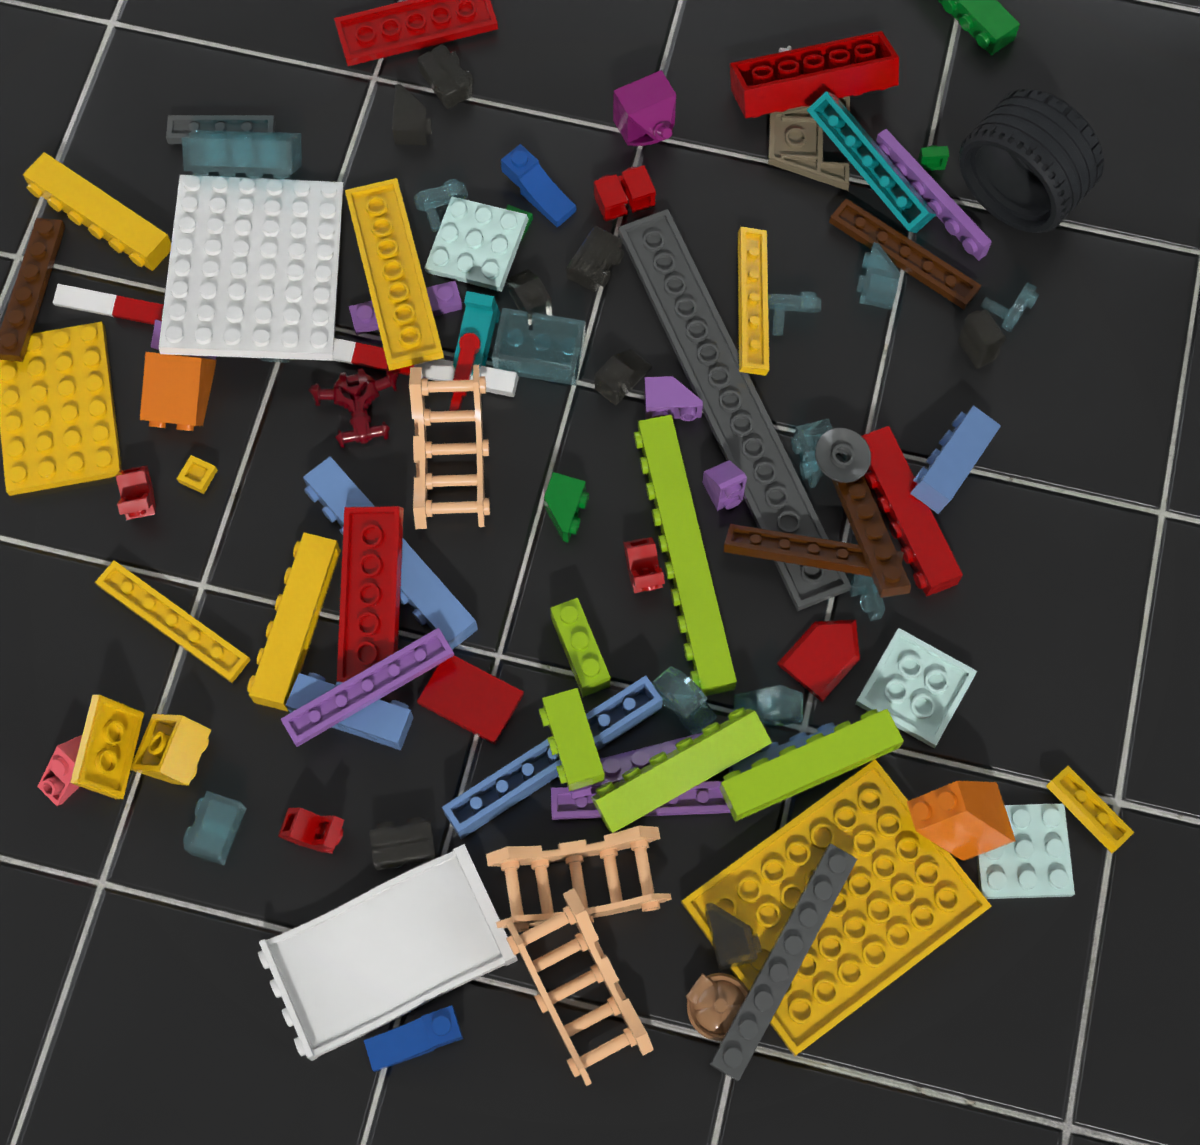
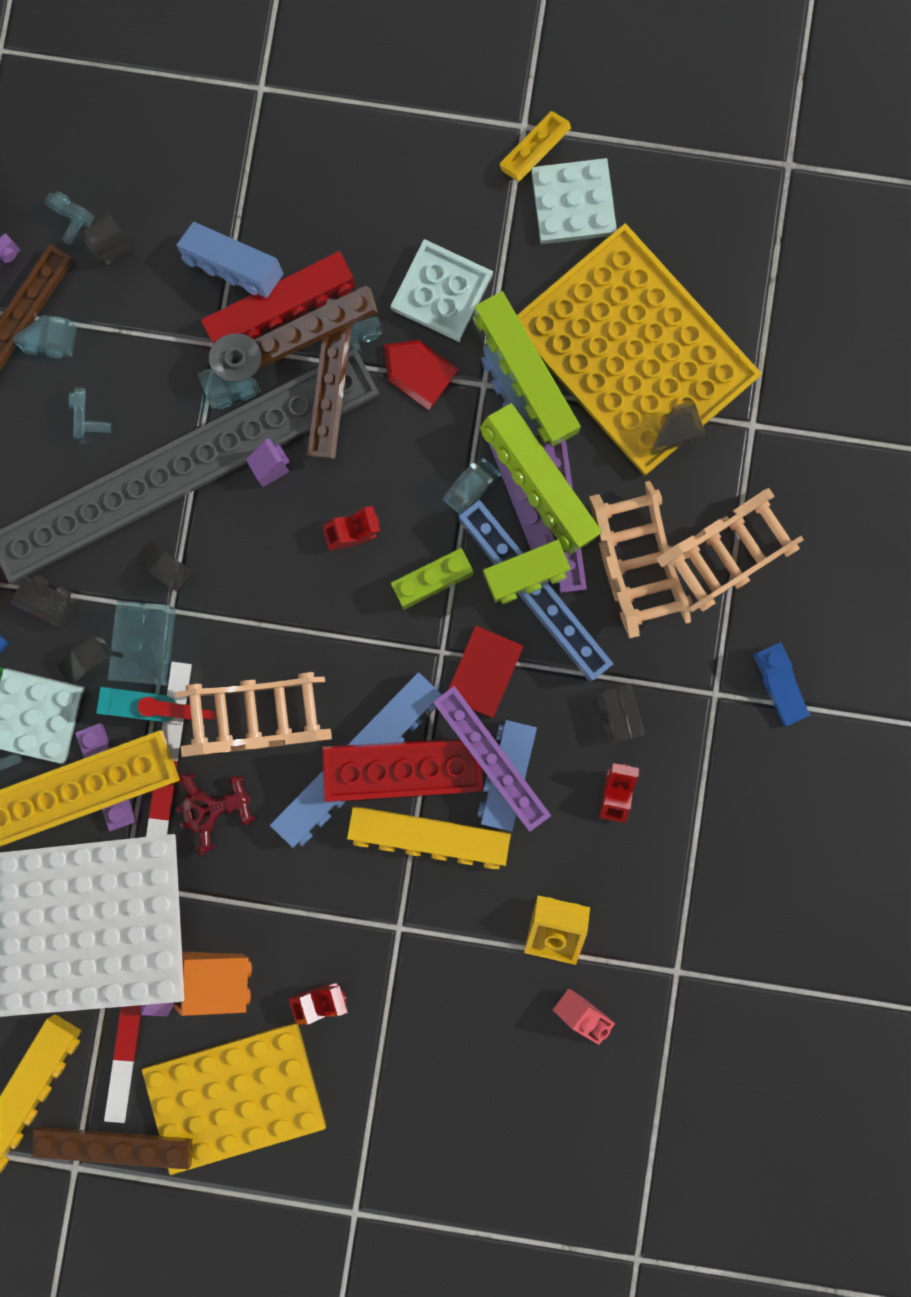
camera: 90 degrees left, 15 degrees up
yellow tile [70,695,144,799] -> none
yellow plate [95,560,251,683] -> none
yellow plate [177,455,218,494] -> none
clear light blue brick [183,791,246,865] -> none
white panel [258,844,518,1061] -> none
green slope [544,472,589,543] -> none
lime brick [634,415,737,697] -> none
medium lavender slope [644,376,703,421] -> none
medium nougat piece [686,973,749,1041] -> none
dark grey plate [709,843,857,1081] -> none
clear light blue slope [734,685,803,726] -> none
yellow plate [738,227,769,376] -> none
orange slope [907,781,1016,861] -> none

